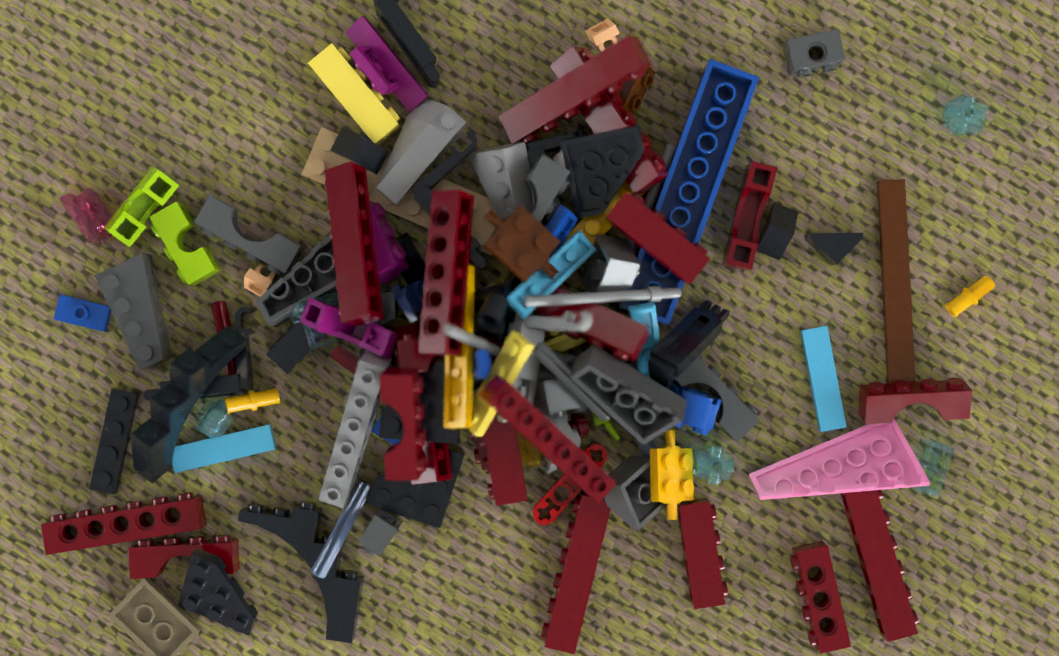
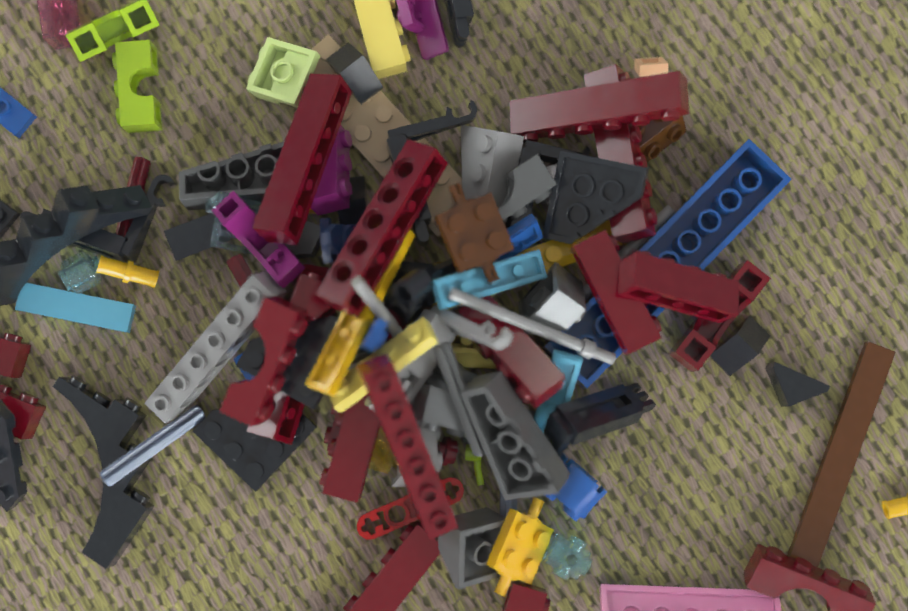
camera: 25 degrees right, 5 degrees down
dark grey wedge [95,253,172,370] -> none
dark grey arch [194,195,305,276] -> none
light nougat tile [244,264,275,297] -> none
dark grey brick [358,509,403,556] -> none
light grey wedge [376,99,466,206] -> none
dark grey arch [674,354,760,442] -> none
dark grey brick [782,29,845,78] -> none
medium azure tile [800,326,847,432] -> none
none -> yellowish green plate [246,37,320,108]
none -> dark red brick [618,251,739,323]

